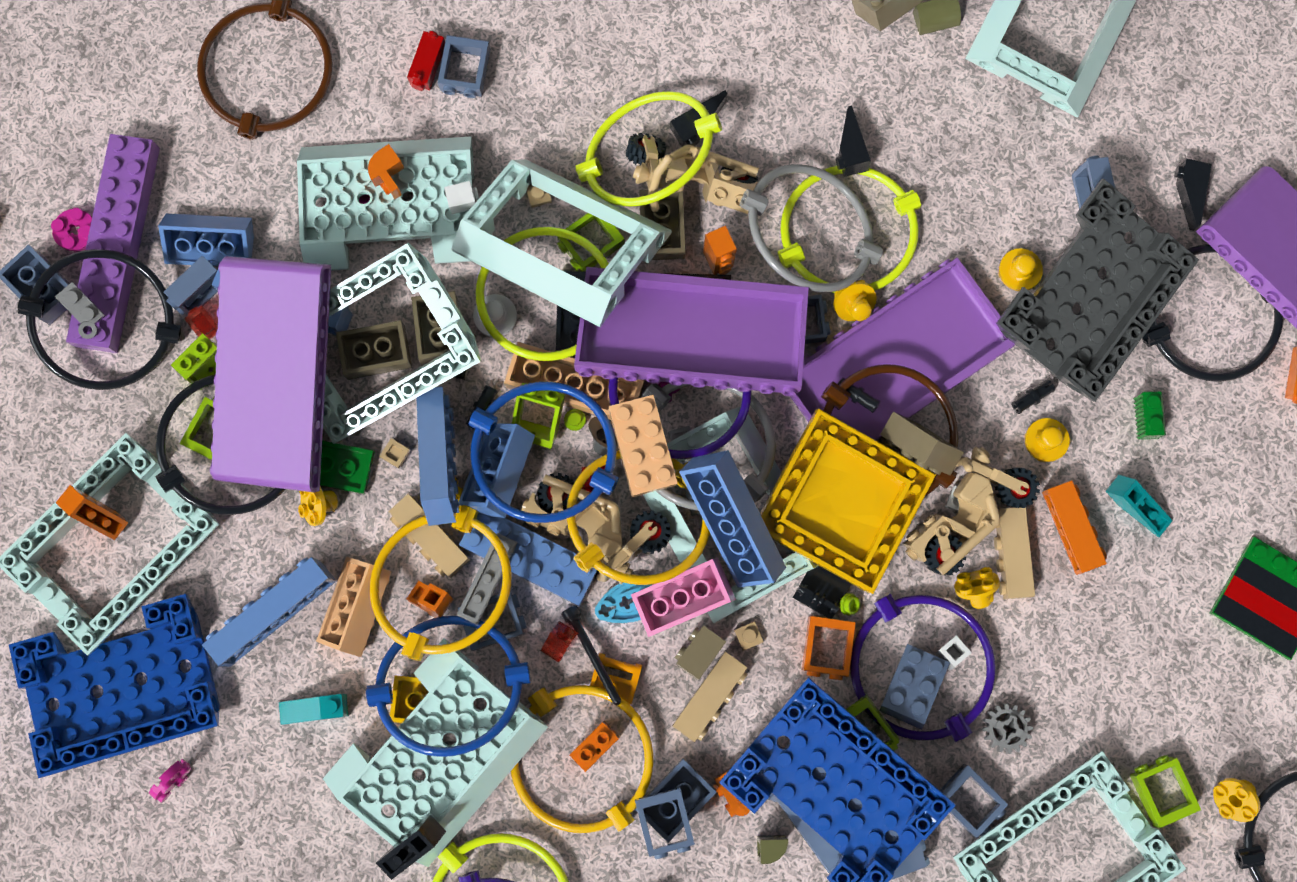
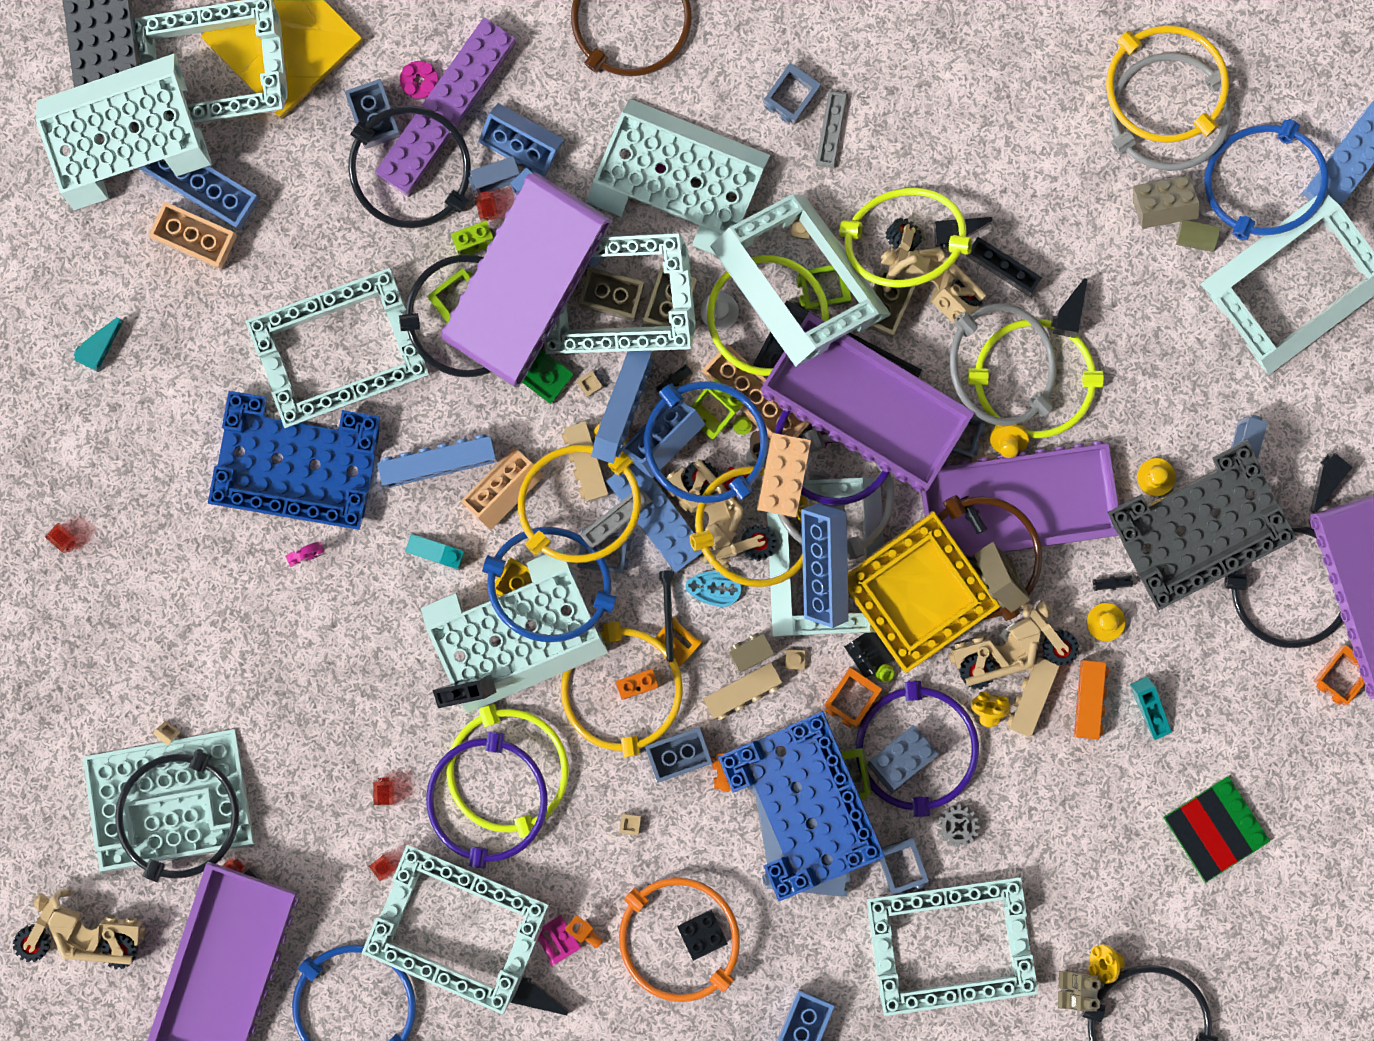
camera: 25 degrees right, 5 degrees up
light grey hinge [55,282,105,339] -> none
orange brick [56,485,129,540] -> none
yellow plate [298,487,338,526] -> none
orange brick [368,144,404,199] -> none
orange brick [406,580,453,618] -> none
red brick [407,31,445,91] -> none
white brick [444,181,479,214] -> none
clear red brick [540,621,578,663] -> none
bright pink brick [631,558,736,637] -> none
sand blue window [635,787,695,859] -> none
orange brick [703,225,737,275] -> none
olive brick [757,835,788,864] -> none
white brick [935,635,972,671] -> none
lime window [1130,755,1201,828] -> none
green brick [1133,391,1166,440] -> none
none -> light grey tile [816,91,847,168]
none -> black brick [965,237,1042,297]
none -> dark tan hips [1058,971,1101,1011]

